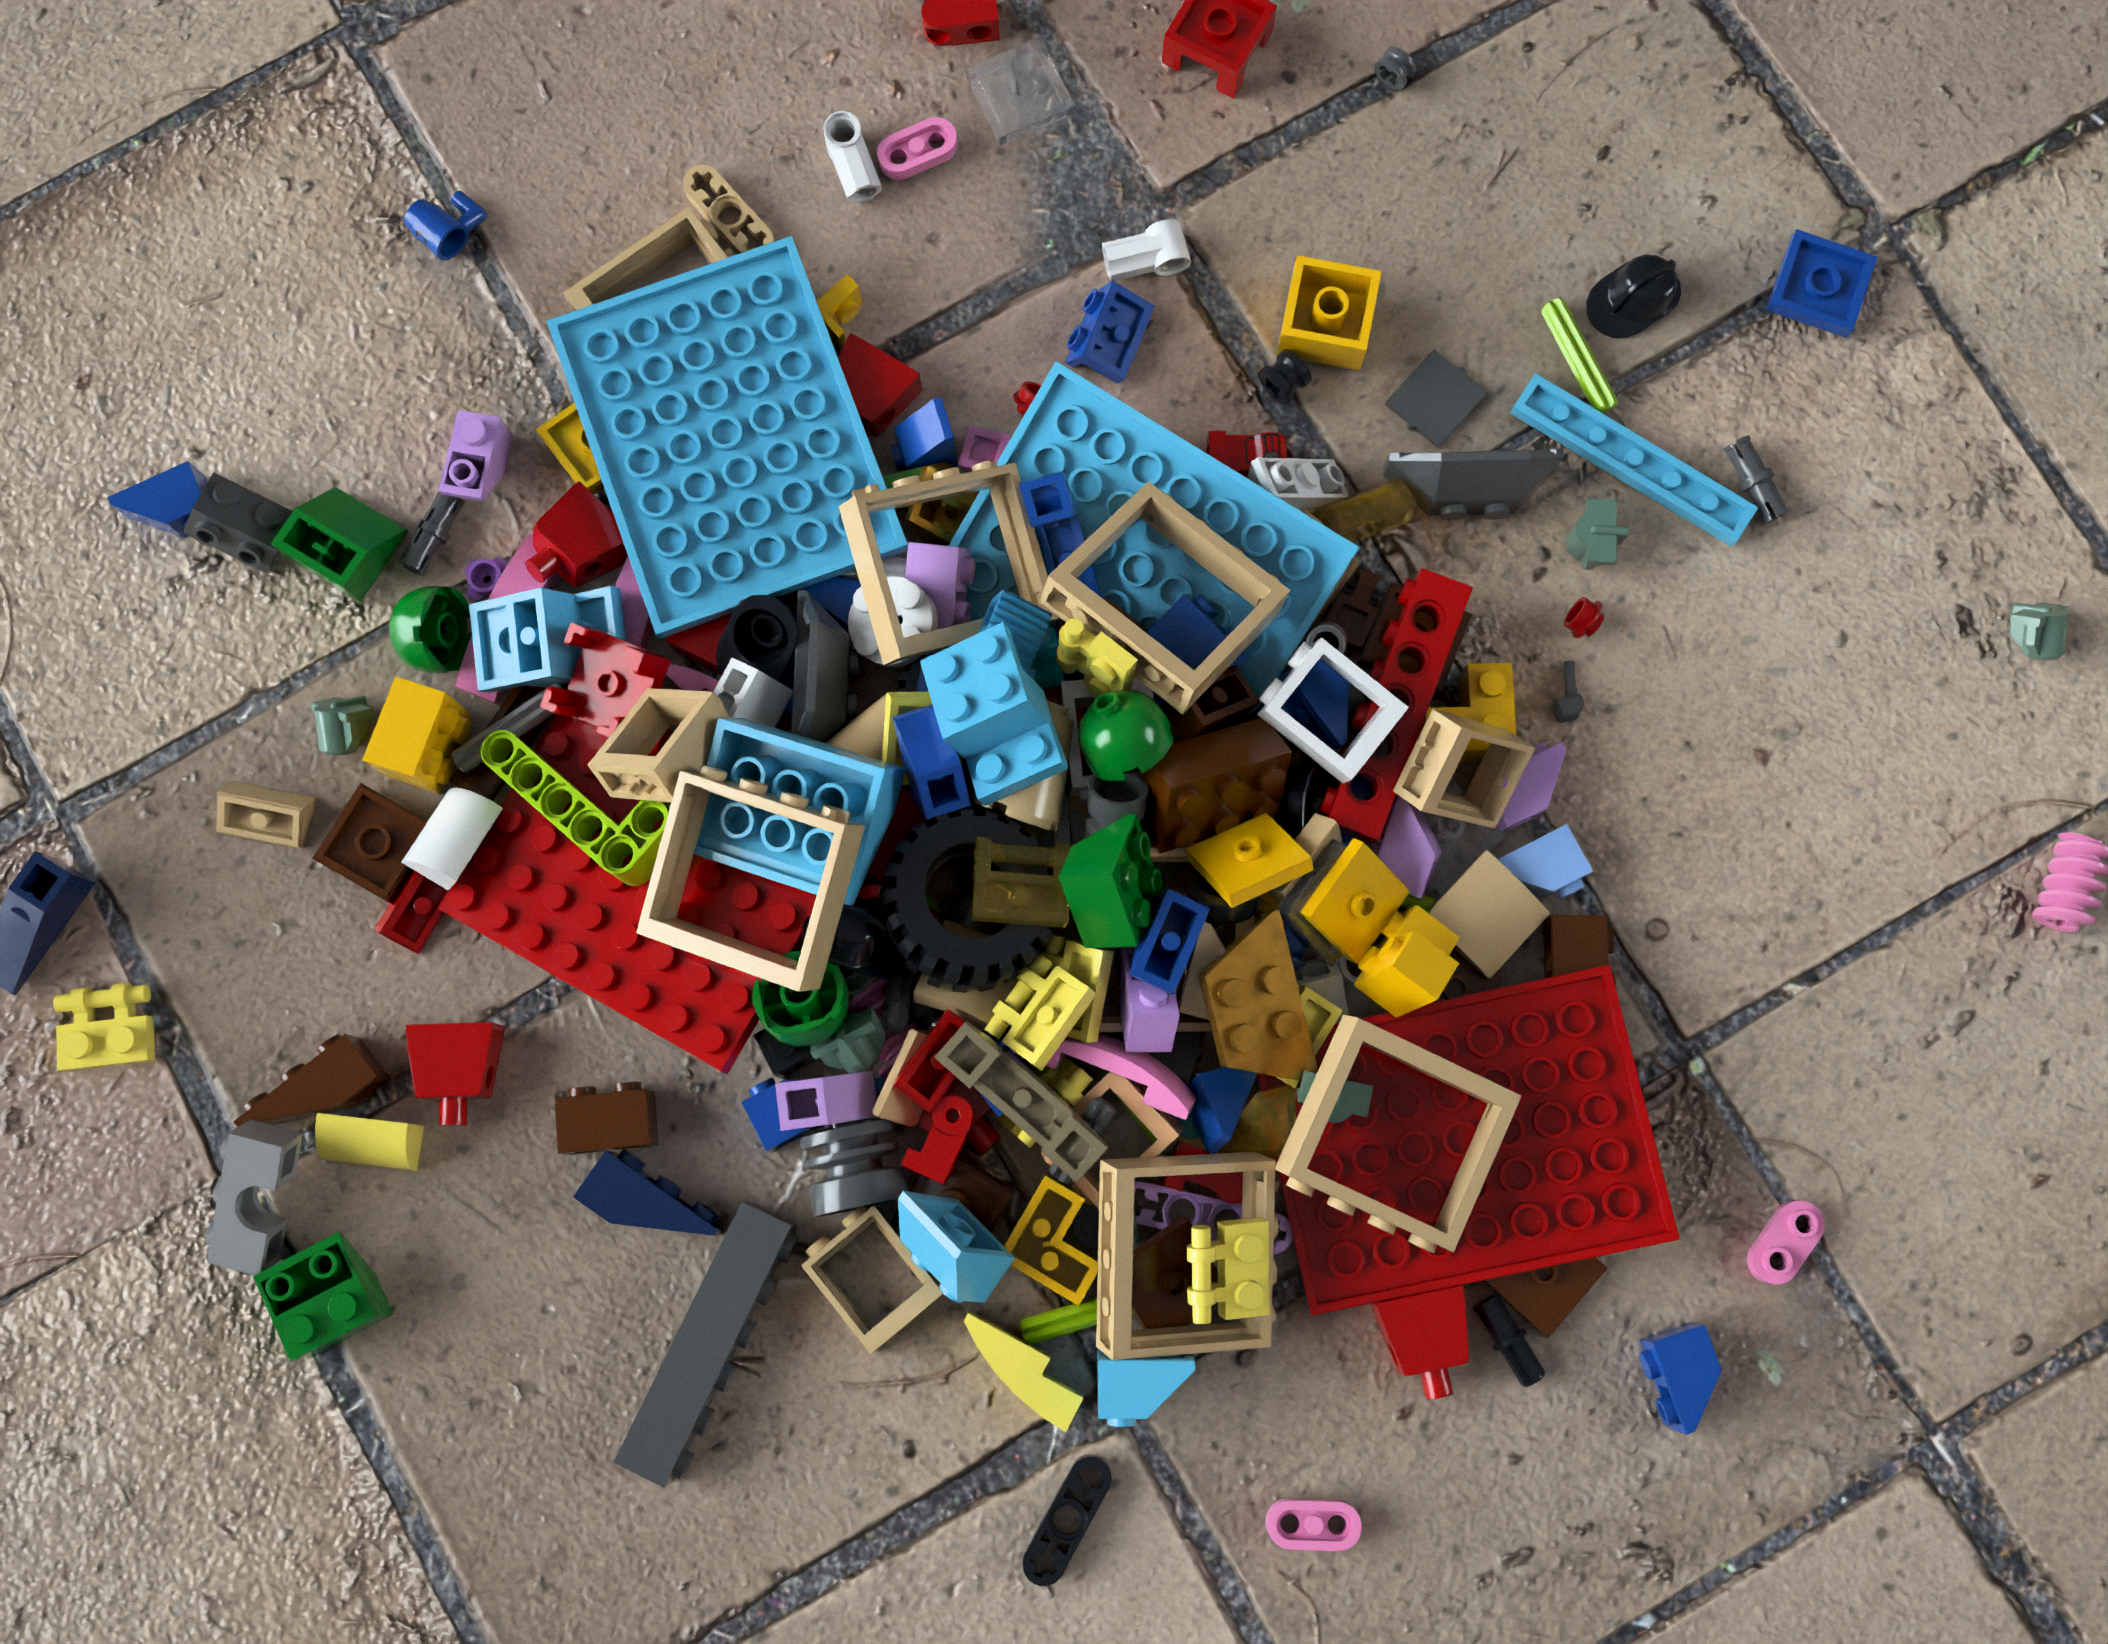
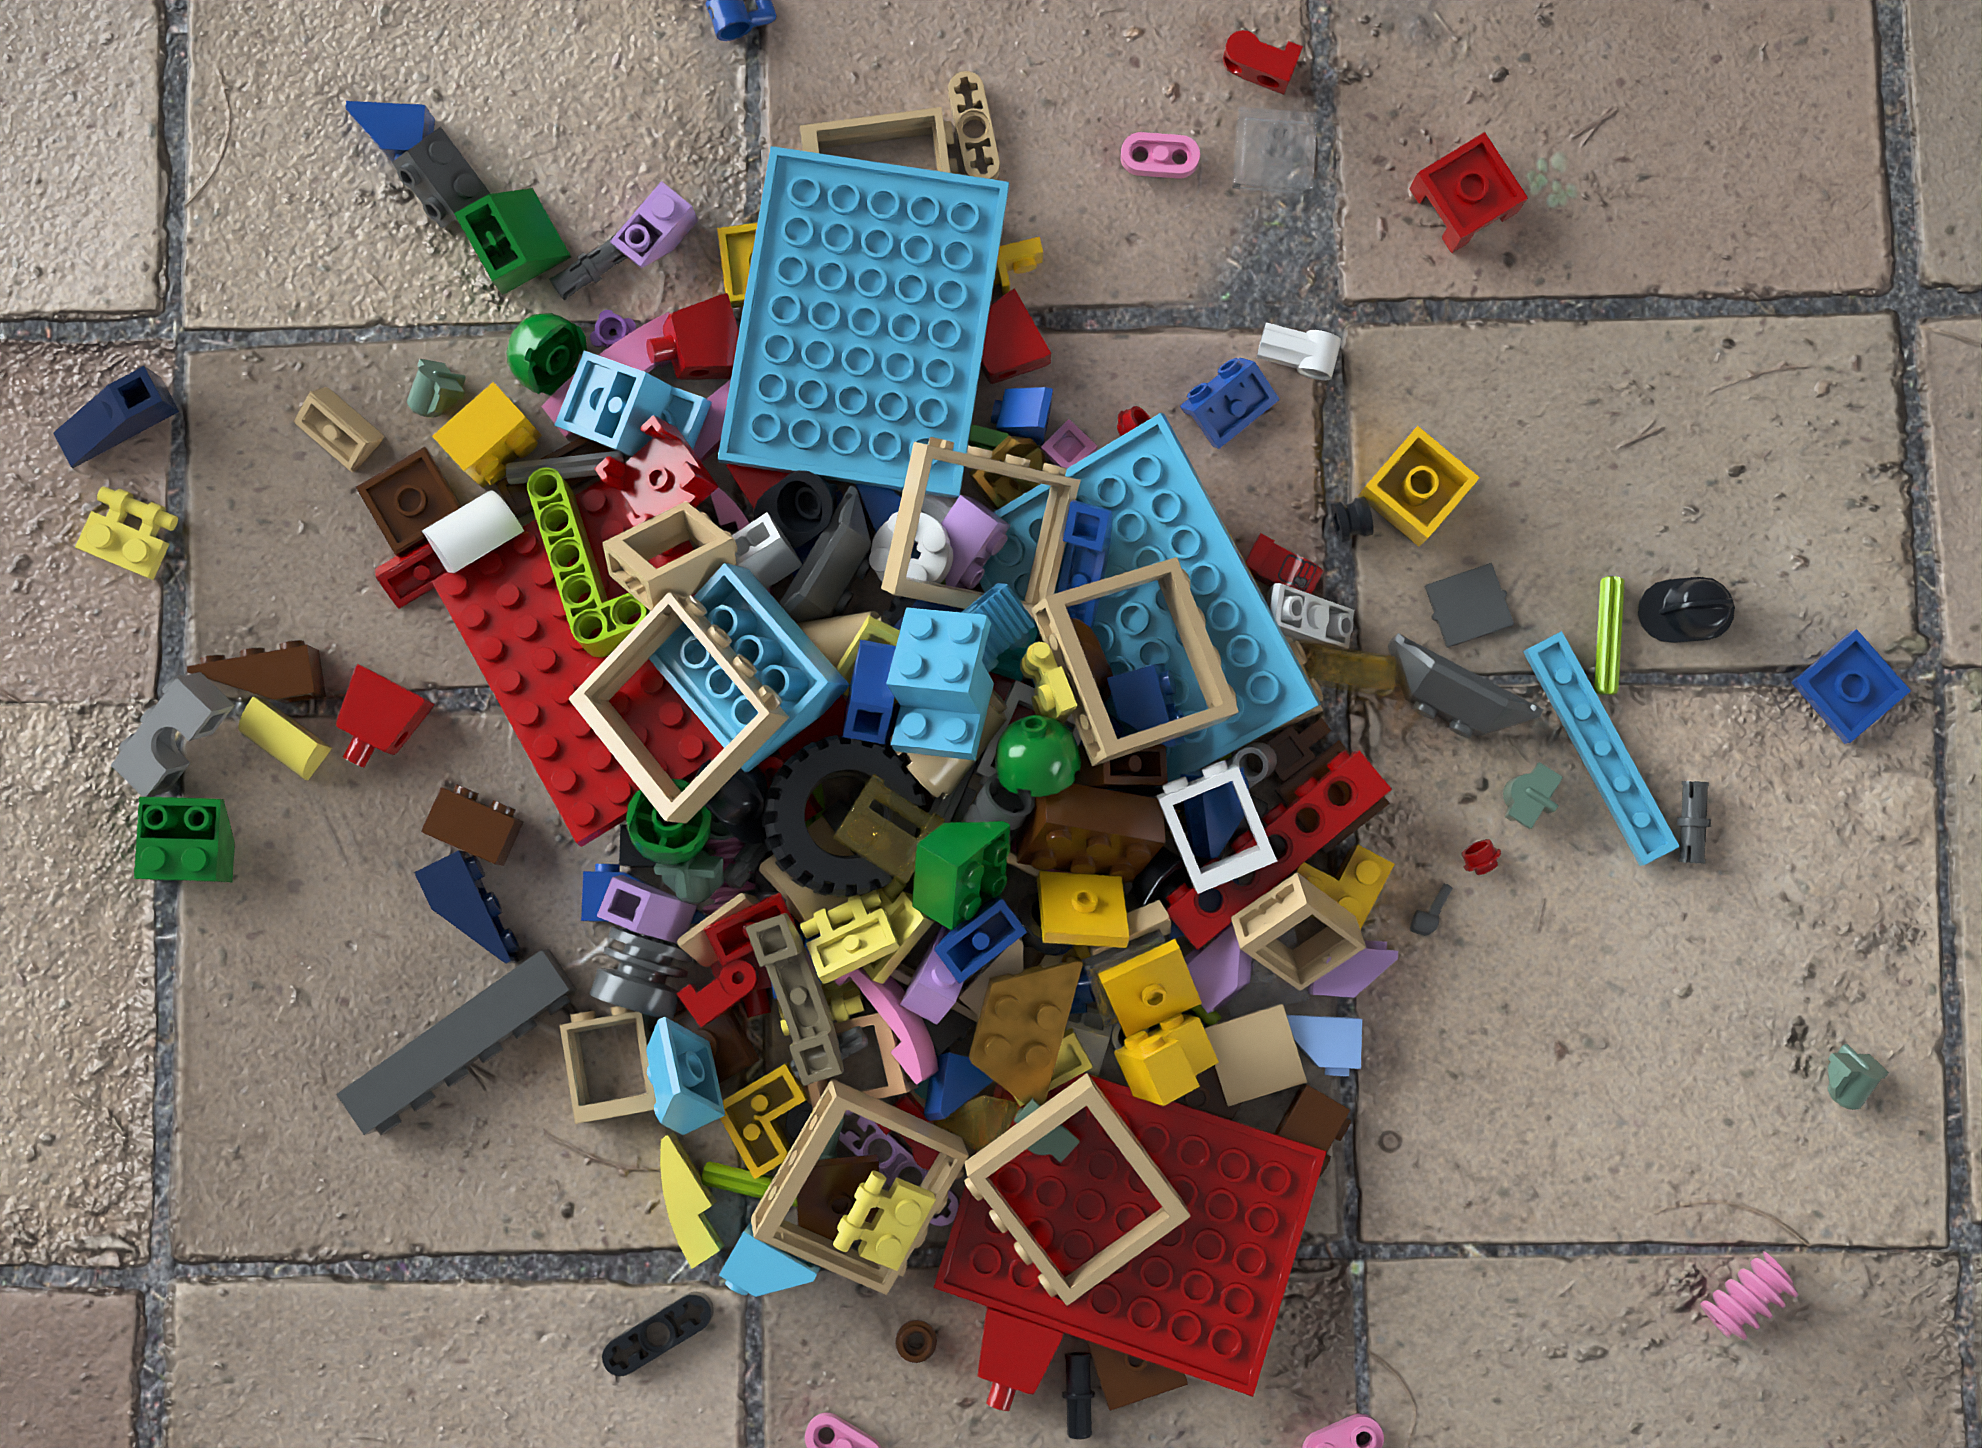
camera: 30 degrees right, 5 degrees up
white piece [823,111,882,204] -> none
dark grey bush [1374,47,1417,90] -> none
none -> reddish brown plate [895,1320,937,1363]

